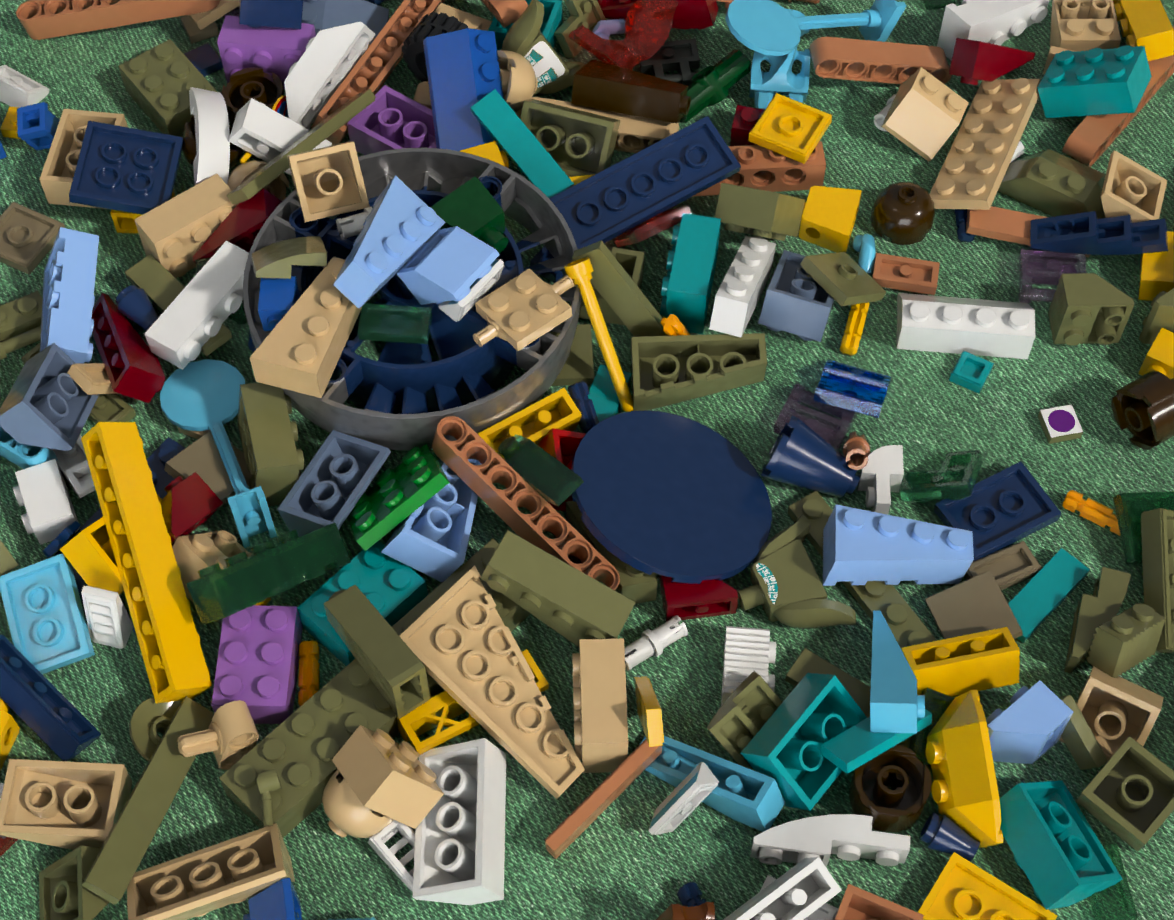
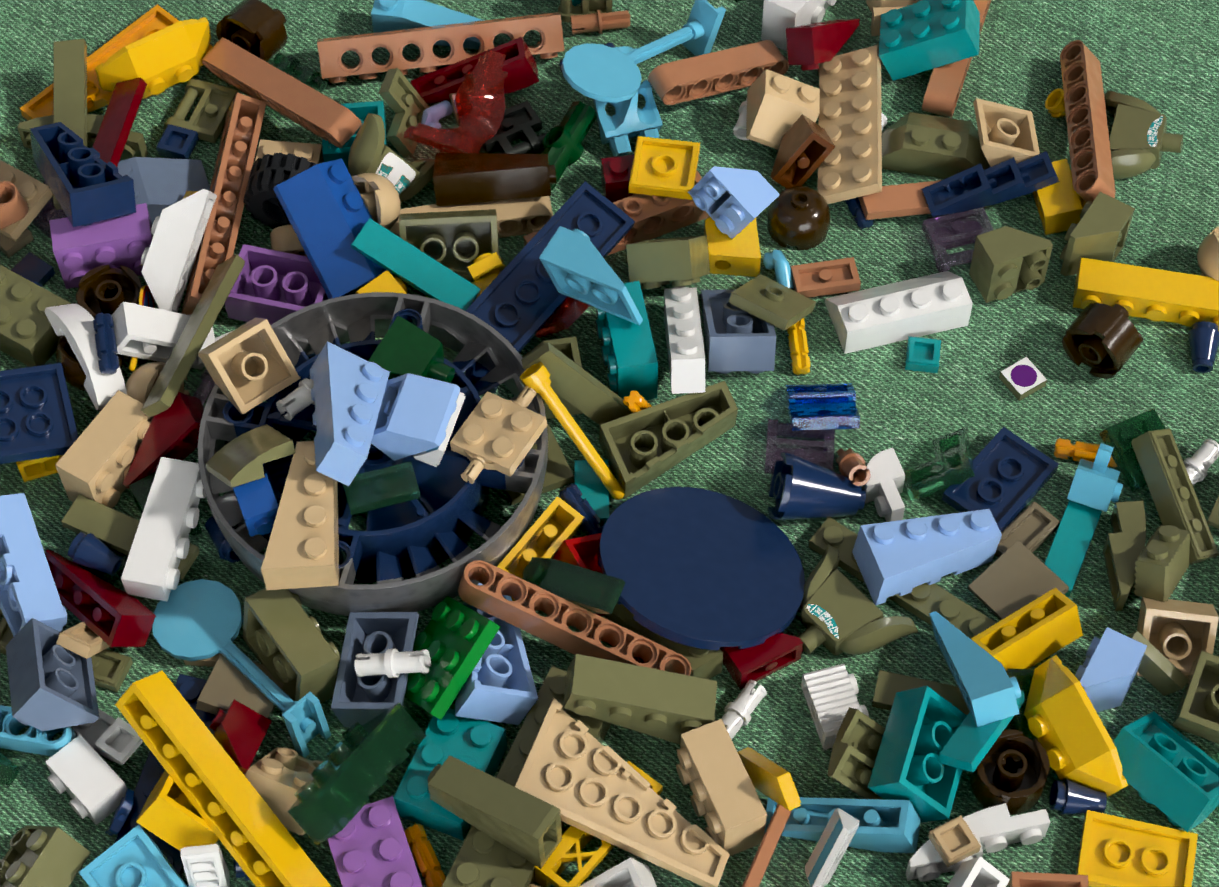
camera: 20 degrees left, 0 degrees up
none -> dark blue axle [93,313,119,375]
none -> white pin [354,649,431,678]
none -> yellow plate [467,252,506,281]
none -> medium azure slope [539,226,643,325]
none -> light blue slope [688,166,780,239]
none -> reddish brown slope [771,114,835,188]
none -> tan tile [928,815,981,868]
none -> medium azure brick [1067,443,1123,512]

